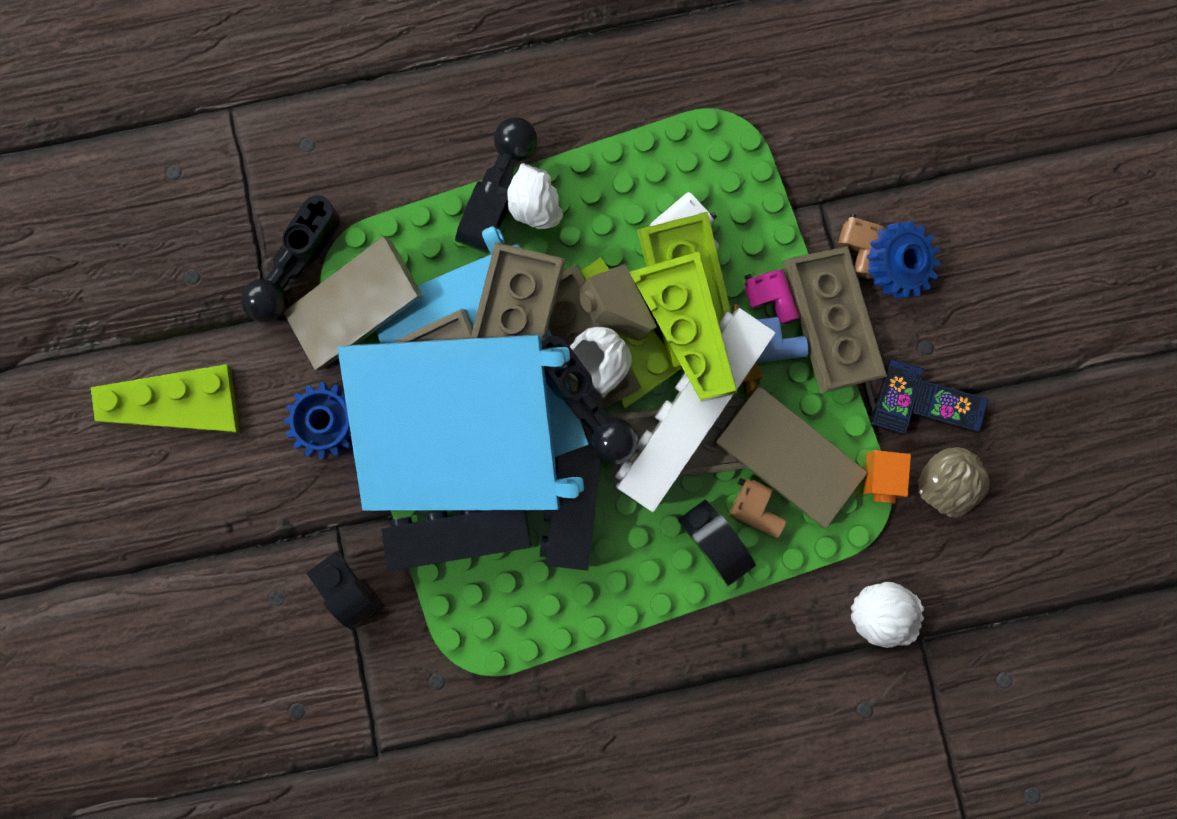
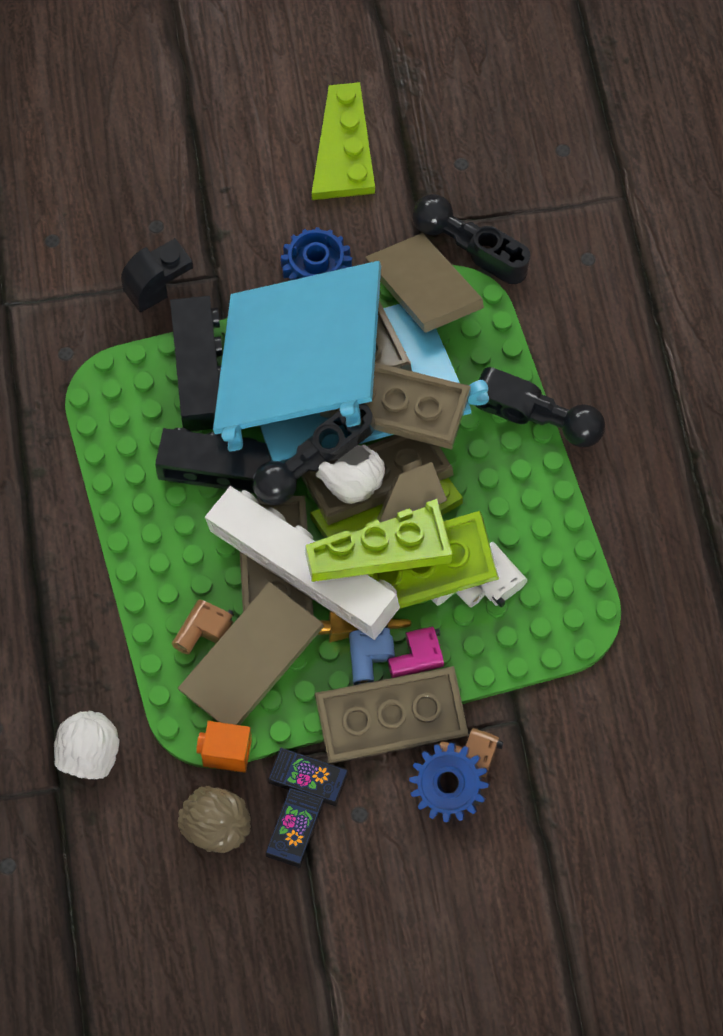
camera: 90 degrees right, 20 degrees down
white hair [507,163,563,229] -> none
black brick [678,499,756,586] -> none

